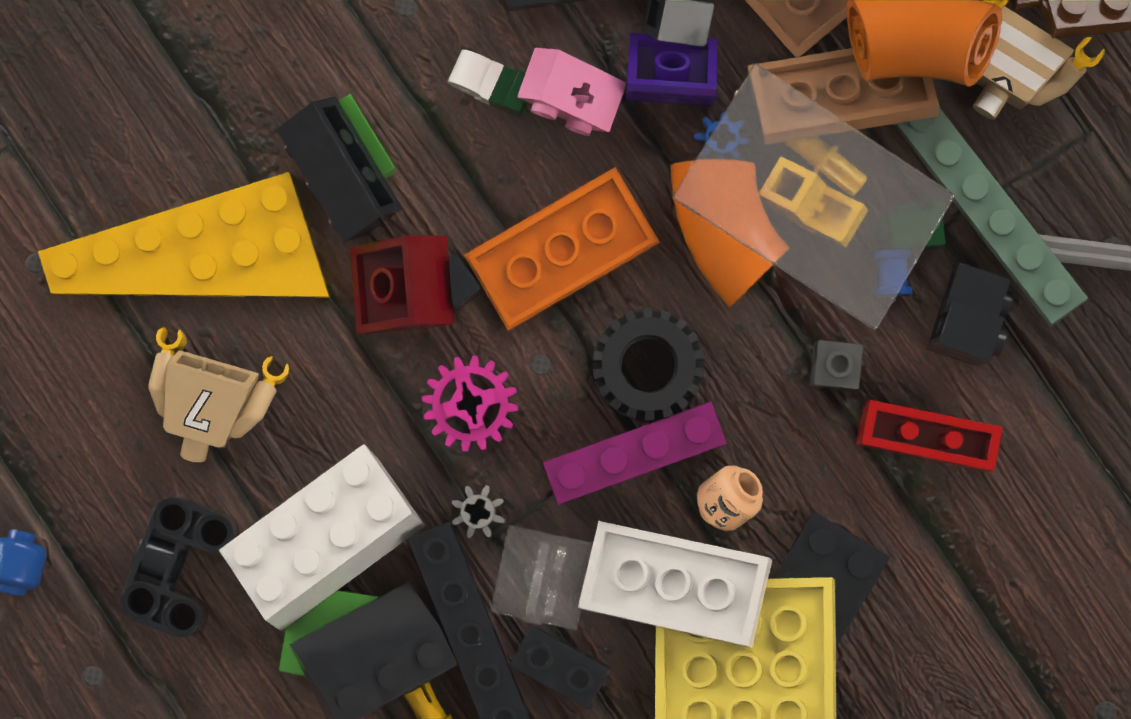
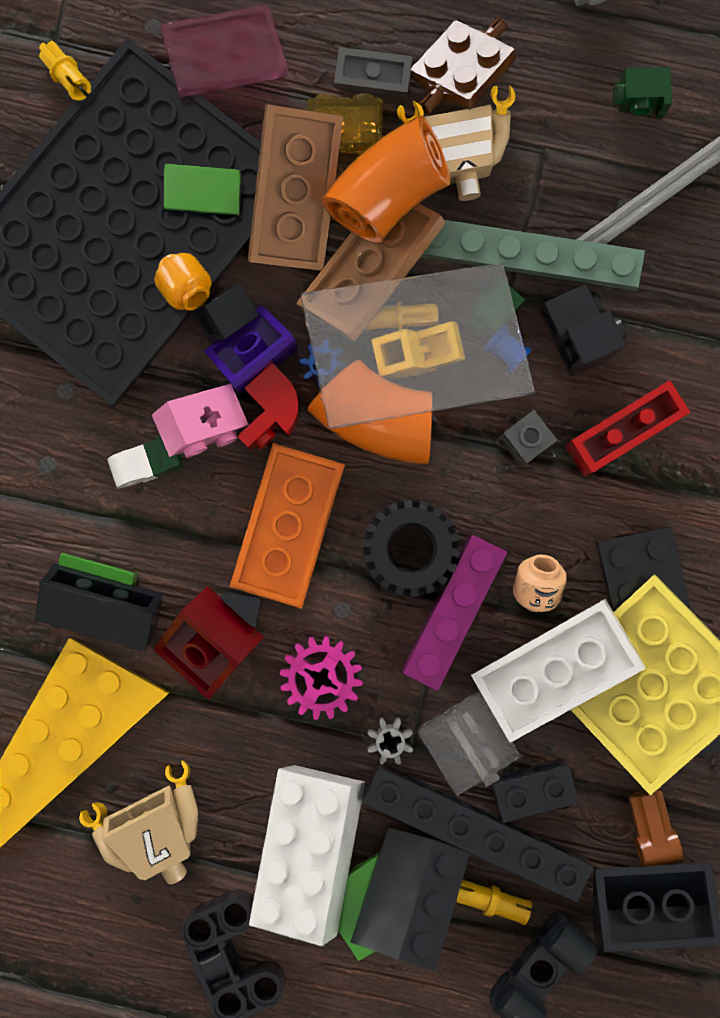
camera: 50 degrees left, 0 degrees up
none -> red brick [237,362,300,451]

